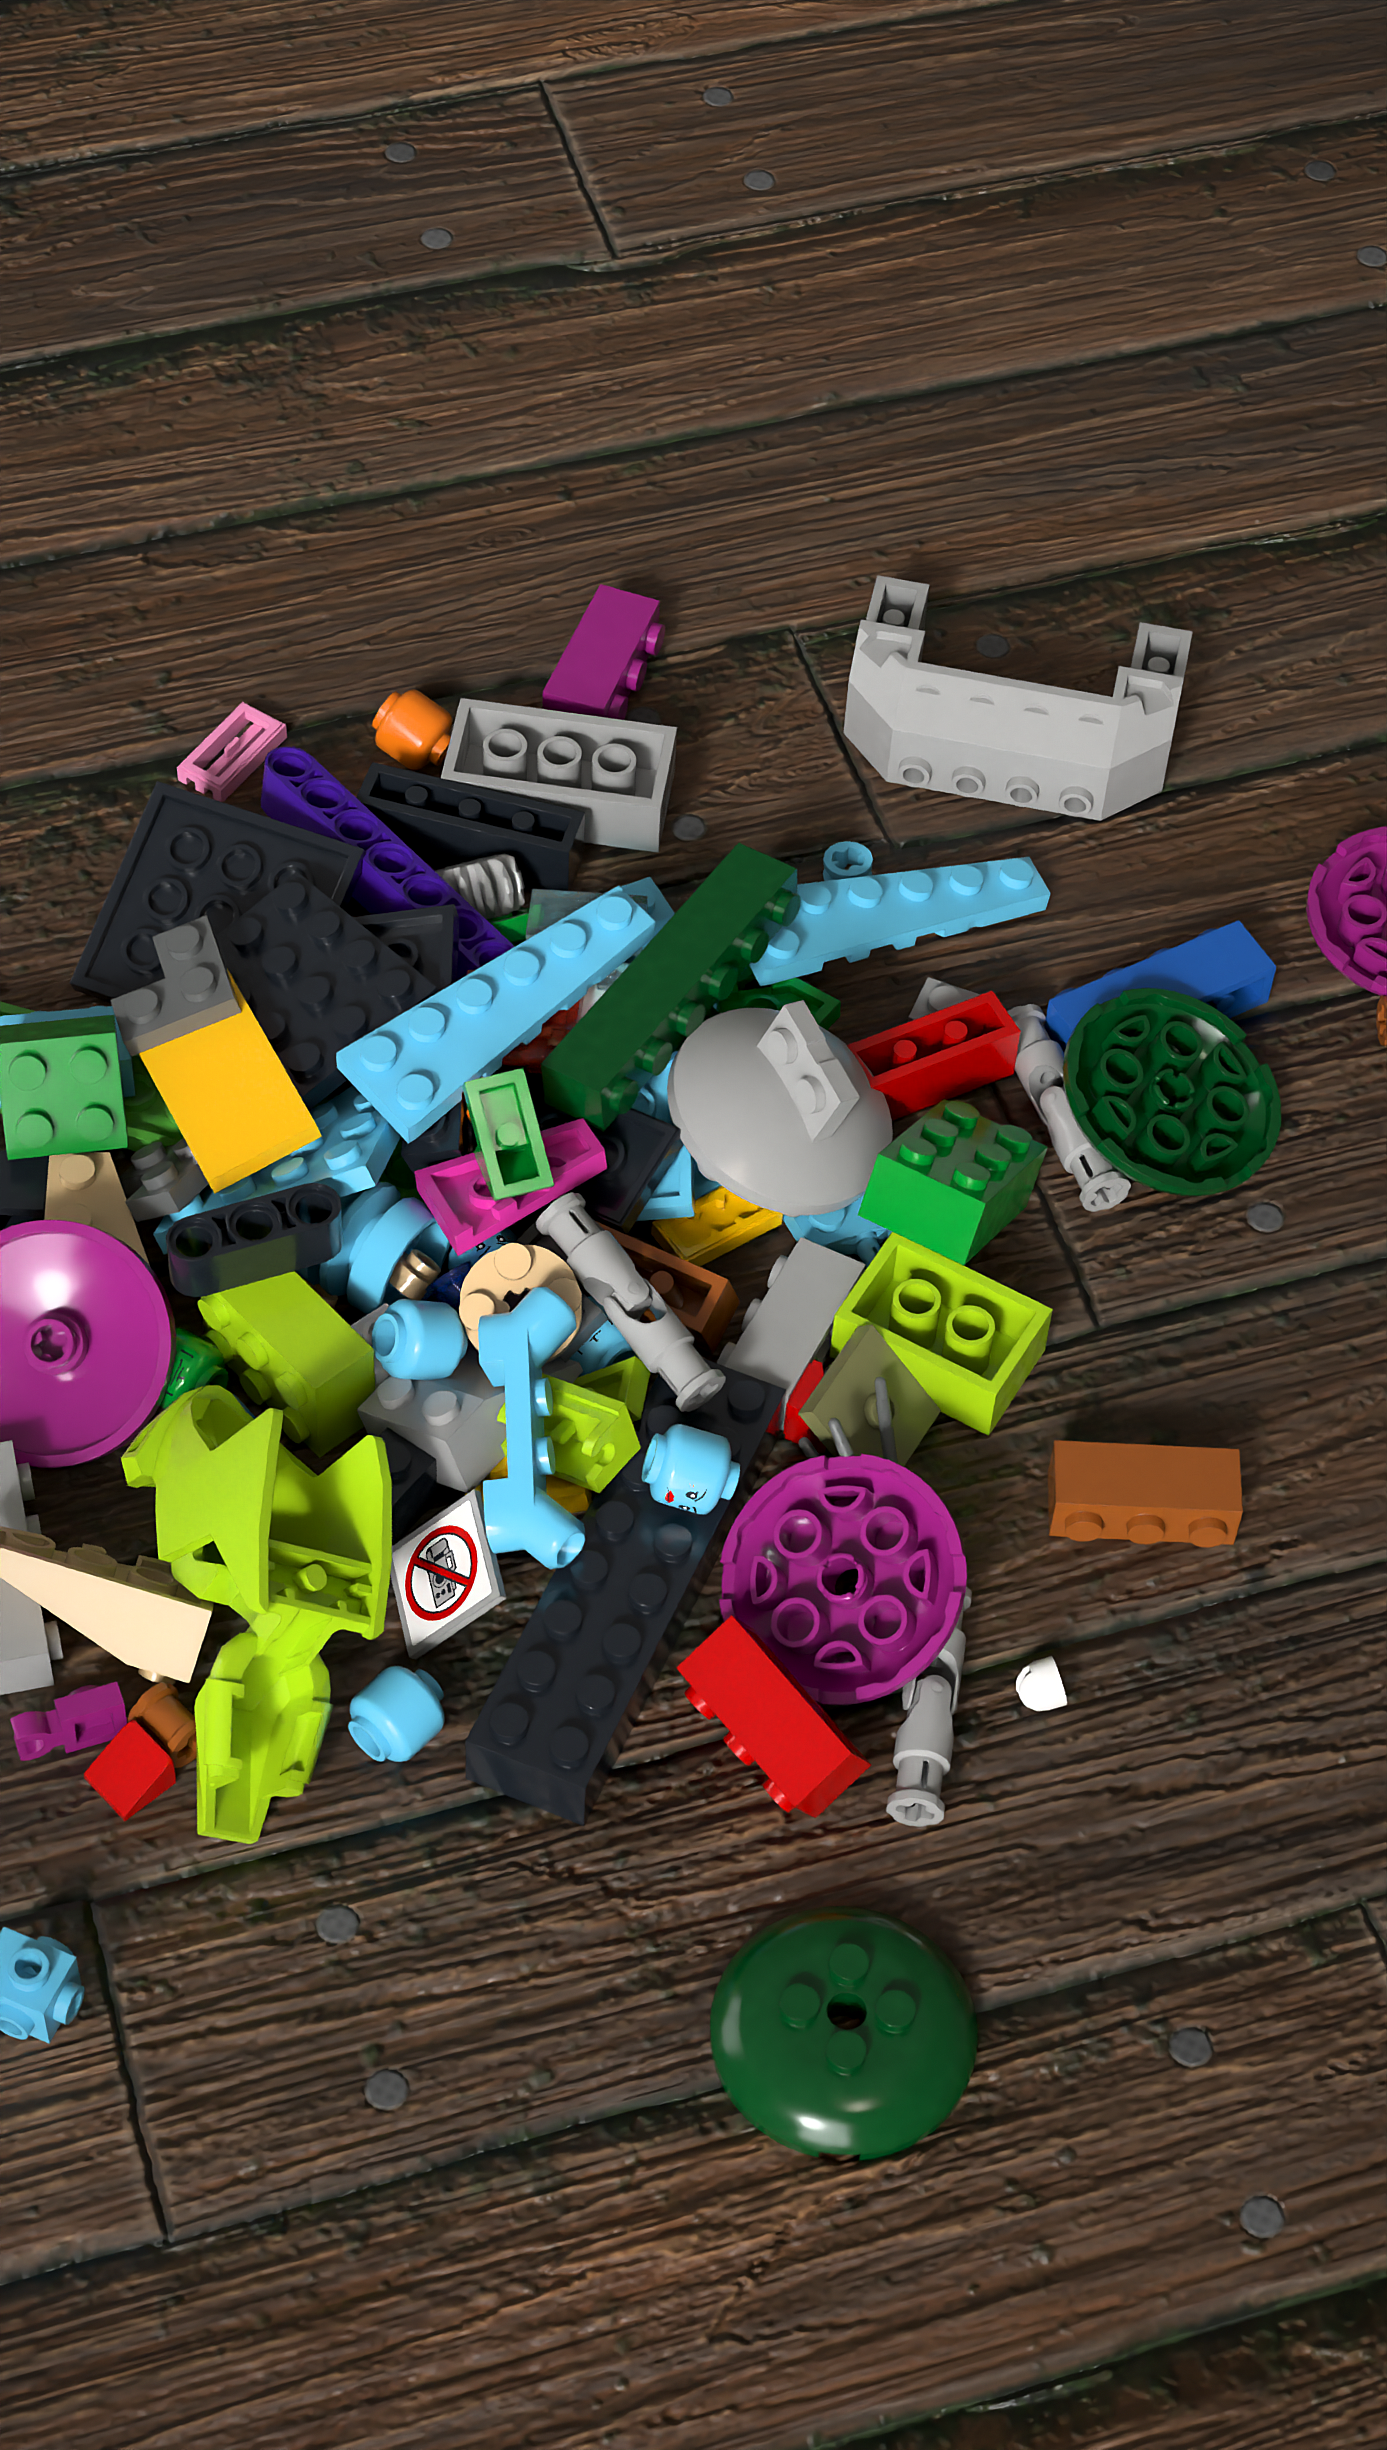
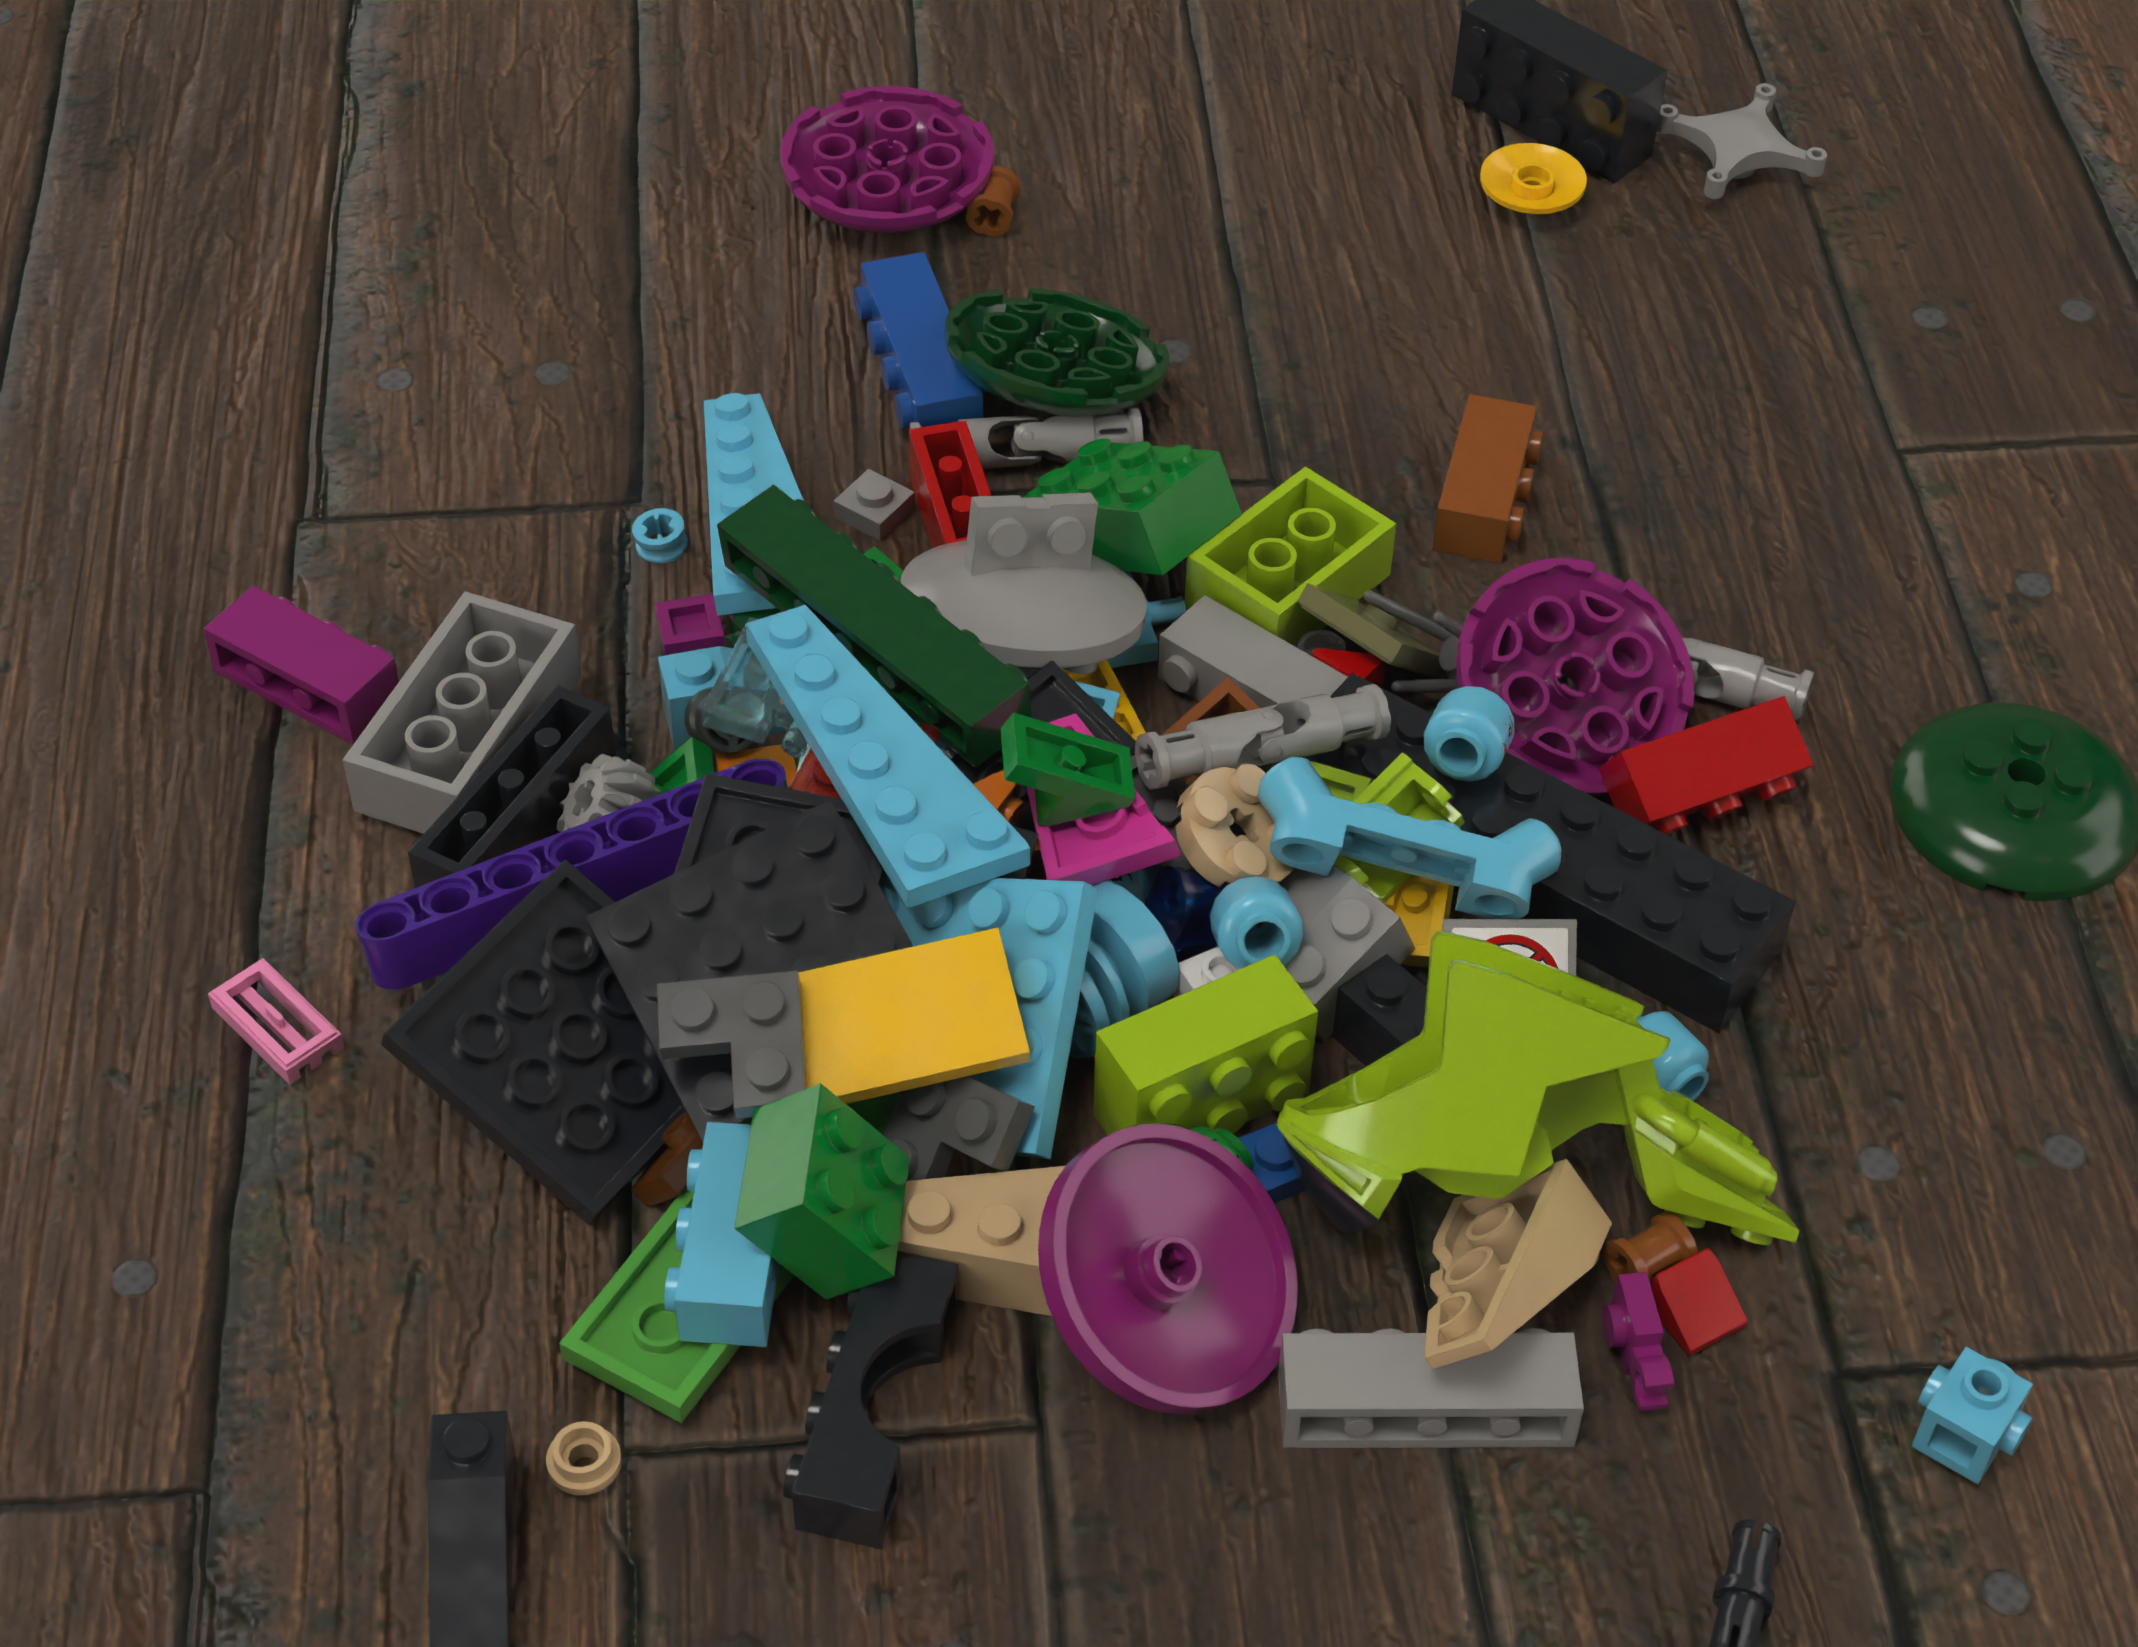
camera: 75 degrees left, 5 degrees down
black beam [166,1183,343,1297] -> none
orange head [372,689,453,771] -> none
light grey wedge [843,575,1193,821] -> none
white hinge [1016,1656,1067,1711] -> none

